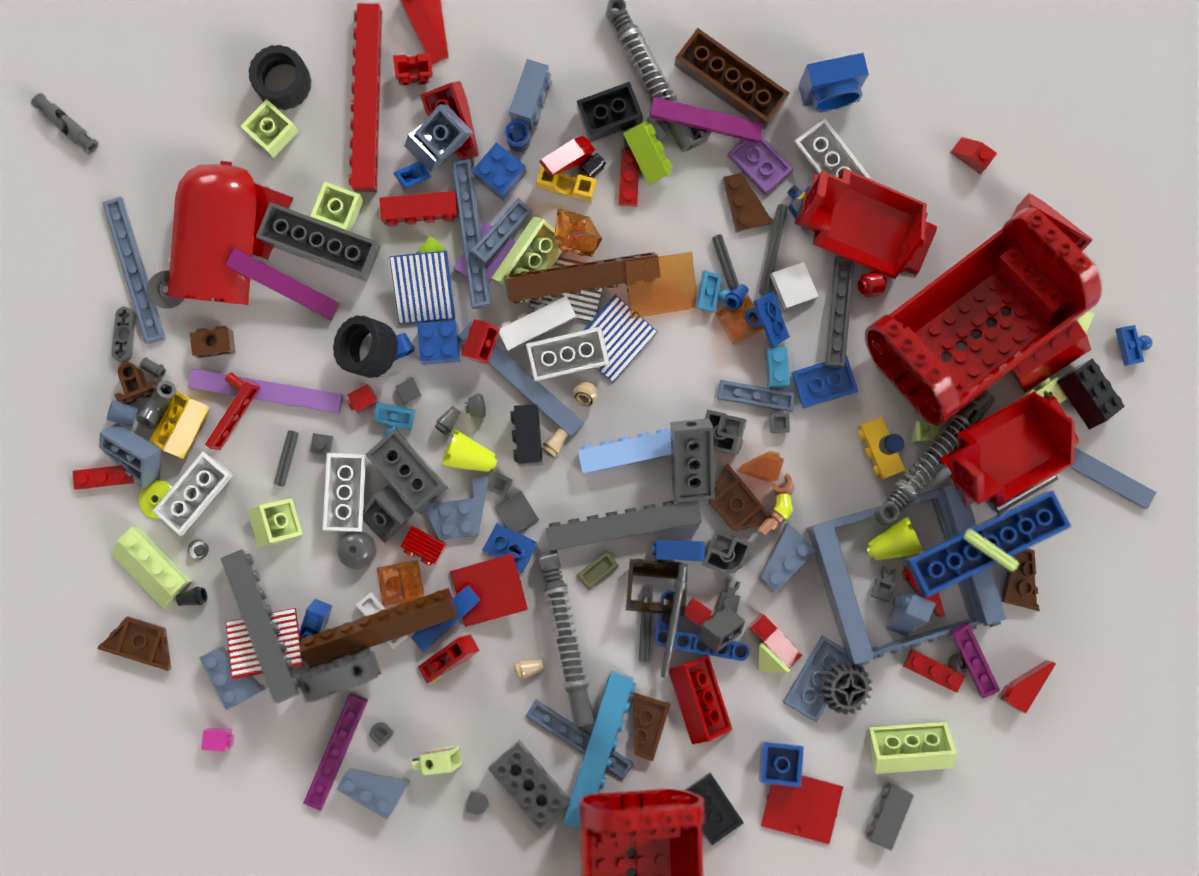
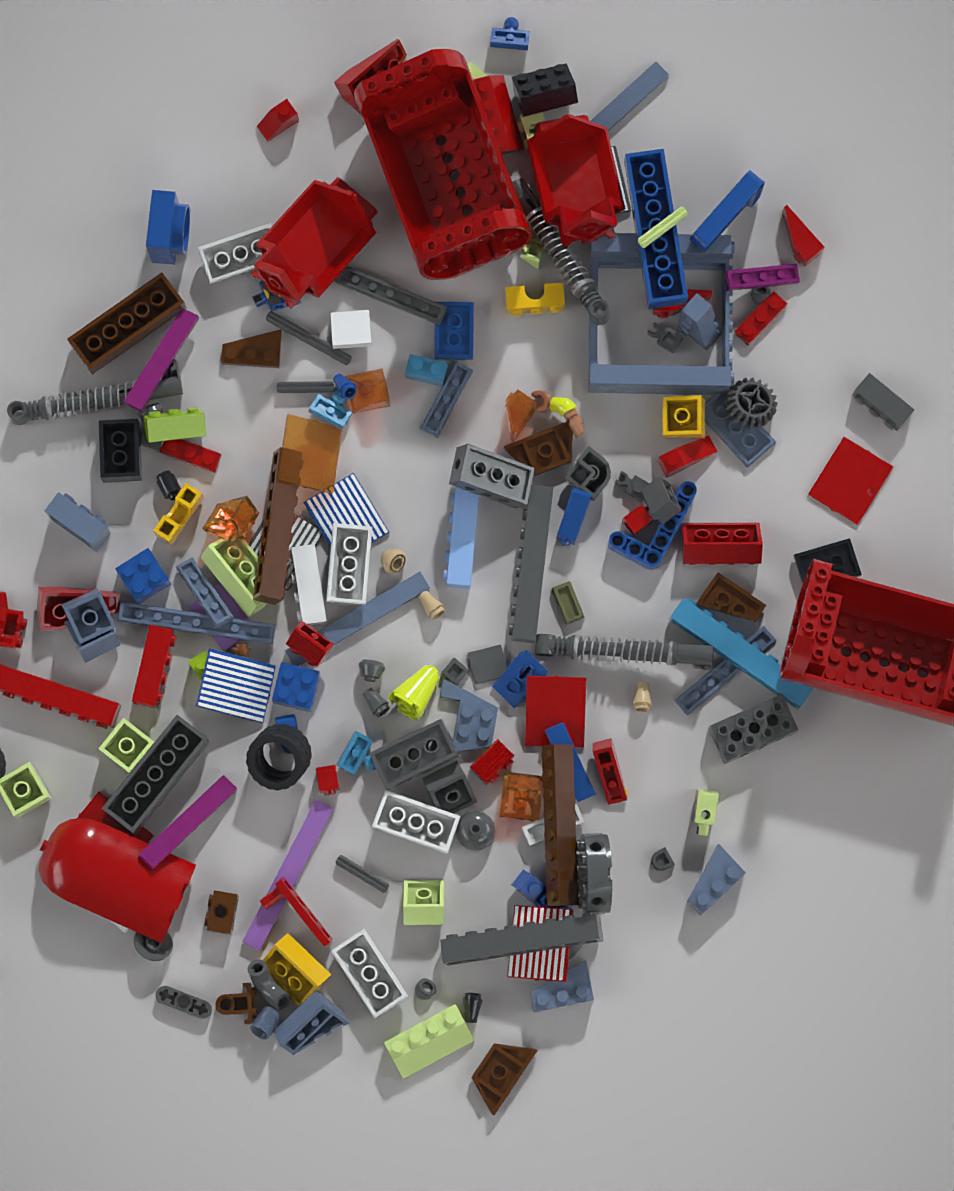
camera: 75 degrees left, 5 degrees down
red plate [73,465,134,490] -> none
sand blue tile [103,196,166,344] -> none
neon yellow dish [138,480,173,519] -> none
dark grey pin [139,357,166,378] -> none
dark pink brick [201,727,234,752] -> none
magenta tile [303,693,368,811] -> none
dark grey plate [310,433,333,455] -> none
blue slope [393,162,431,189] -> none
dark grey tile [396,378,422,404] -> none
dark grey tile [466,791,488,814] -> none
blue wheel [505,120,531,152] -> none
black brick [510,404,543,467] -> none
slope [539,135,595,176] -> none
dark brown window [625,558,688,616] -> none
dark grey axle [639,585,653,662] -> none
dark grey bar [661,564,688,678] -> none
dark grey brick [705,409,747,456] -> none
medium lavender tile [727,136,793,196] -> none
blue piece [745,291,790,348] -> none
yellowish green slope [757,641,790,673] -> none
blue brick [758,741,804,787] -> none
sand blue wedge [759,523,816,592] -> none
dark grey plate [769,413,790,433] -> none
red head [857,271,887,298] -> none
neon yellow cone [866,516,923,561] -> none
yellowish green slope [869,722,956,774] -> none
blue piece [884,434,904,453] -> none
reddish brown wing [1001,548,1040,611] -> none
none -> dark orange plate [231,643,251,656]
none -> yellow brick [663,395,705,439]
none -> blue beam [689,170,765,252]

